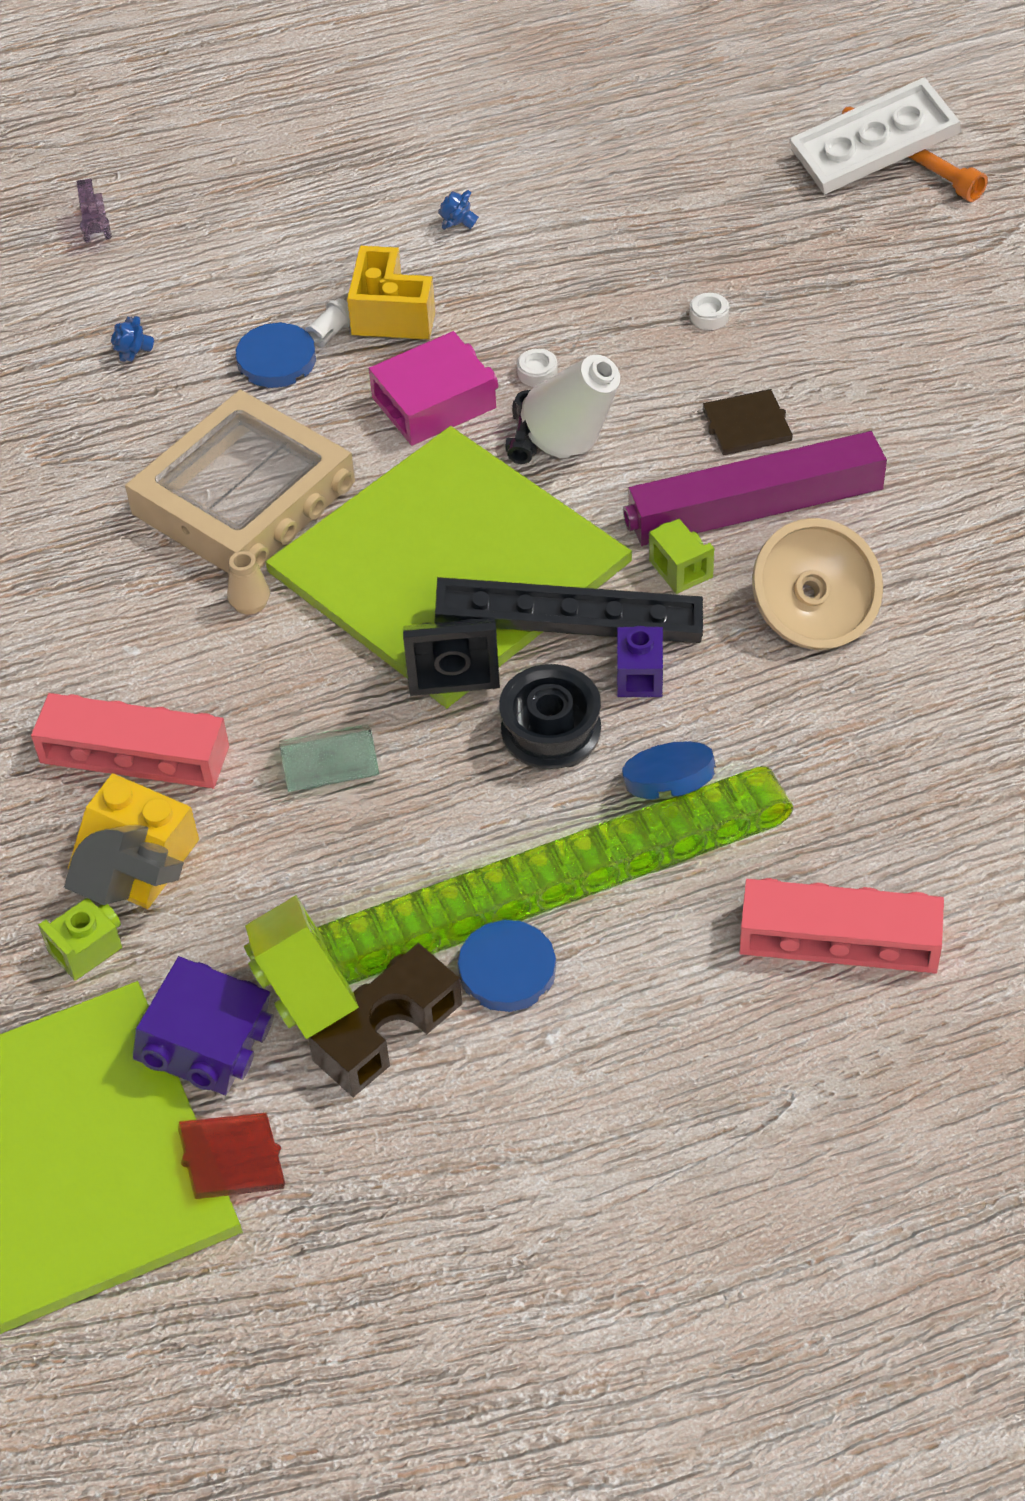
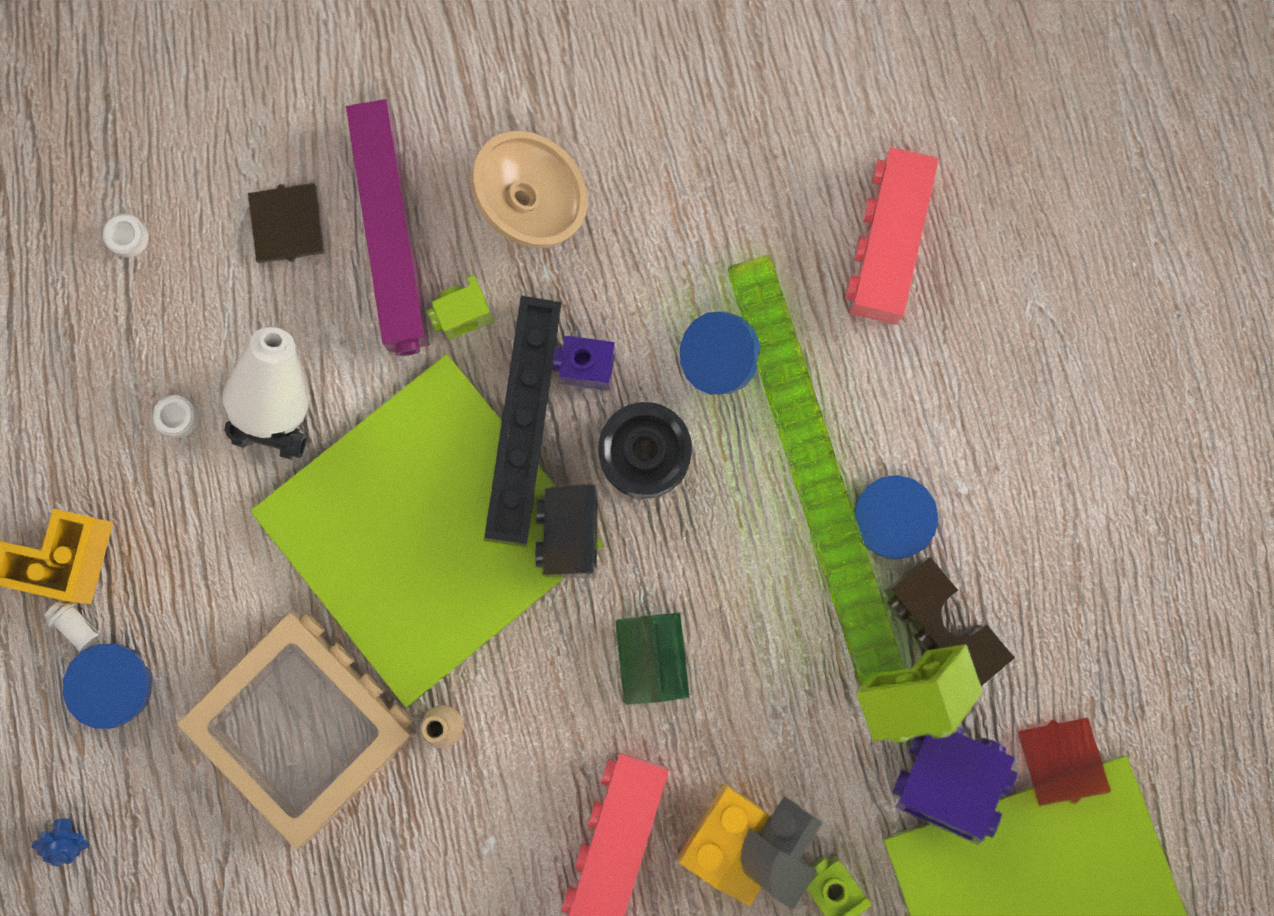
camera: 85 degrees left, 30 degrees up
dark pink brick [368,331,499,446] -> none

